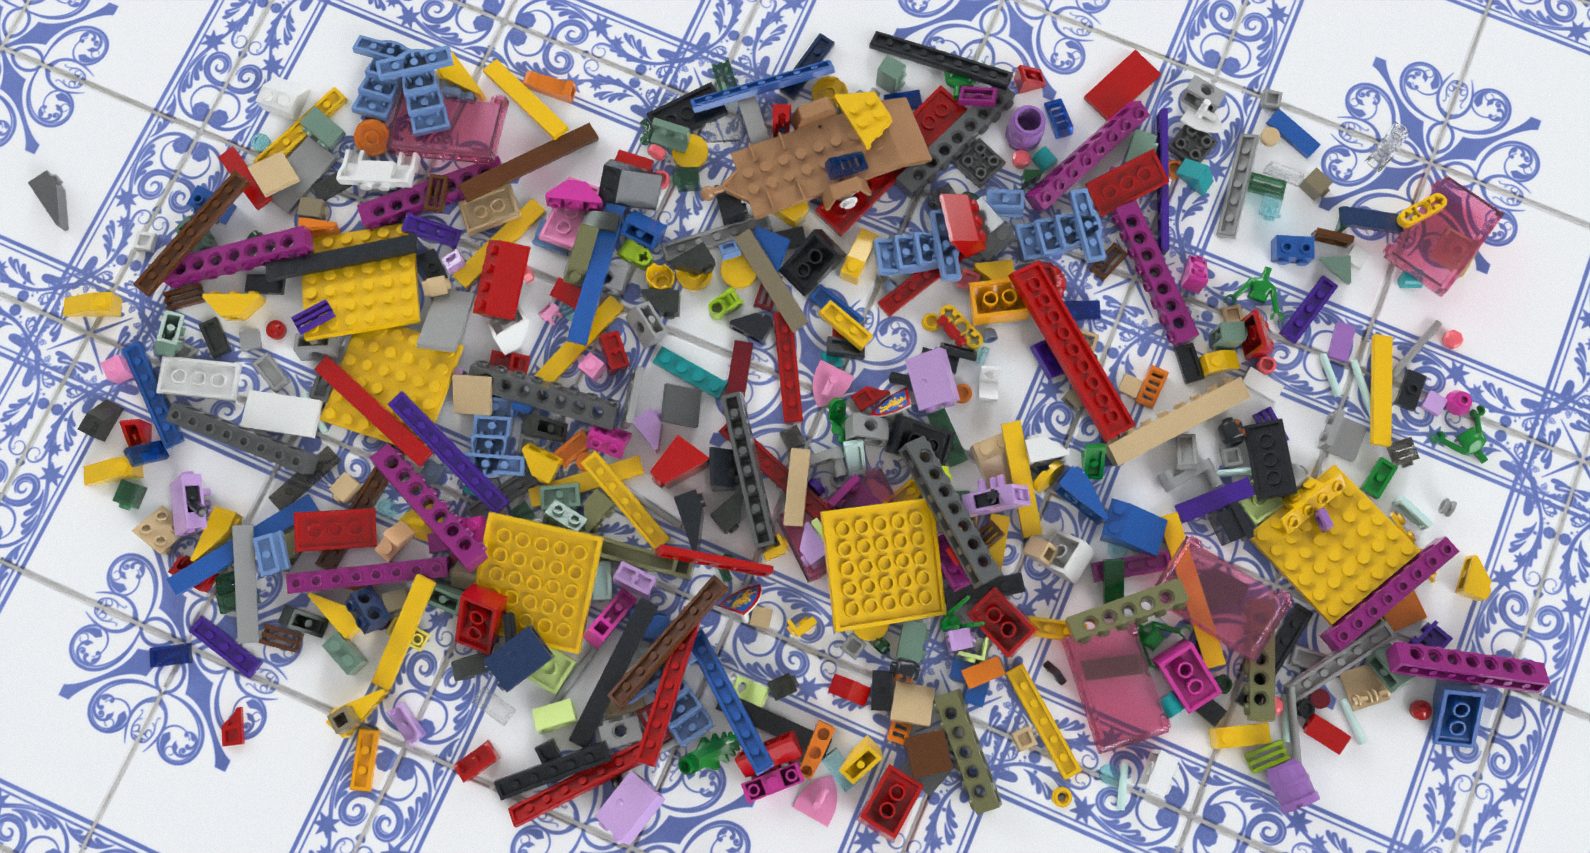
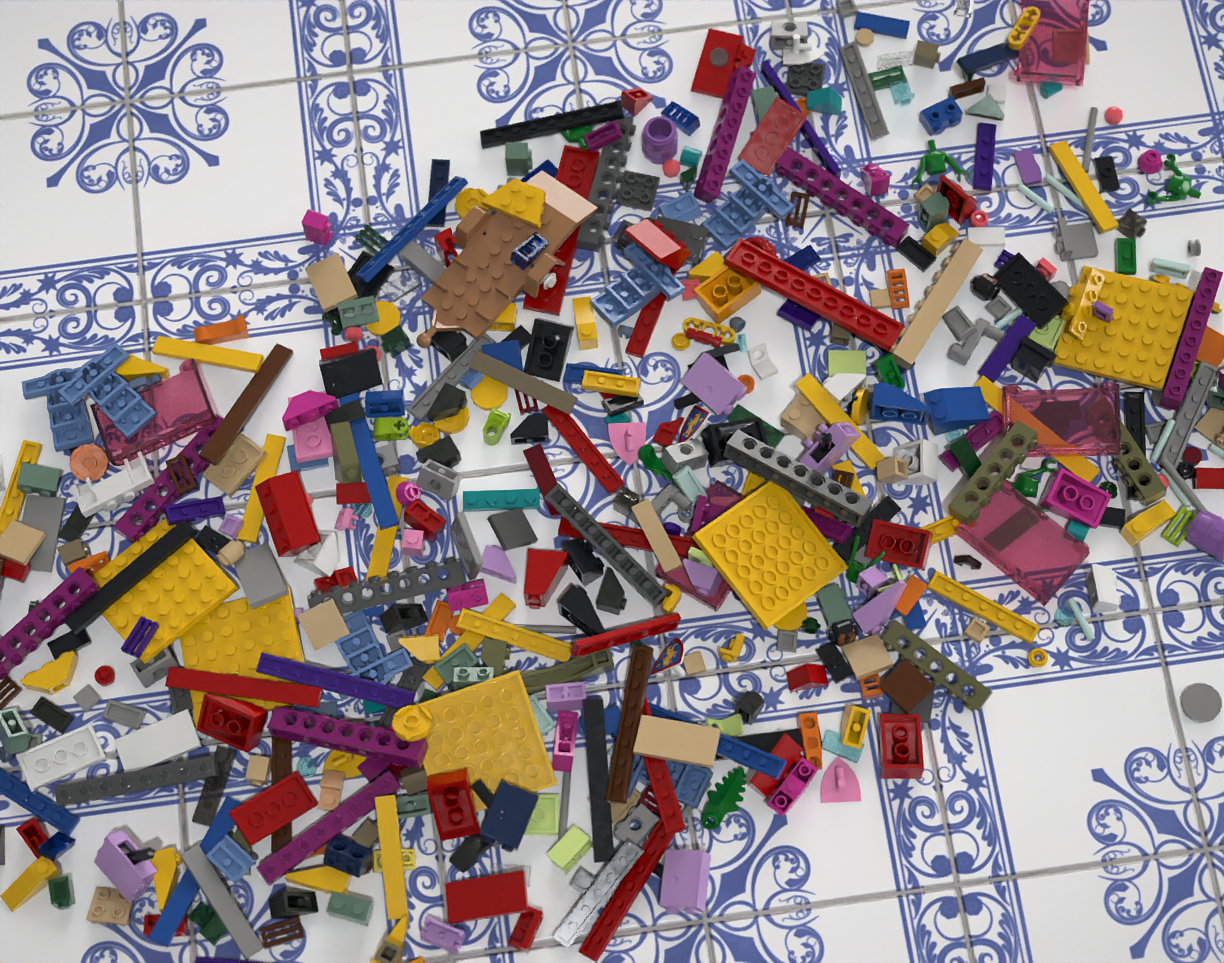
camera: 30 degrees left, 10 degrees down
lavender tile [1420,390,1448,417] -> none
none -> red slope [196,694,267,753]
none -> dark pink brick [301,209,334,247]
none -> tan tile [305,253,358,313]
none -> yellow tile [392,705,432,742]
none -> dark pink cone [396,481,421,507]
none -> red tile [445,870,529,925]
none -> tan tile [633,715,721,768]
none -> clear light blue tile [710,48,728,67]
none -> red plate [733,42,756,71]
none -> yellowish green tile [828,350,867,388]
none -> lavender slope [852,581,907,635]
none -> coral plate [1036,257,1057,282]
none -> light aqua piece [1150,418,1176,462]

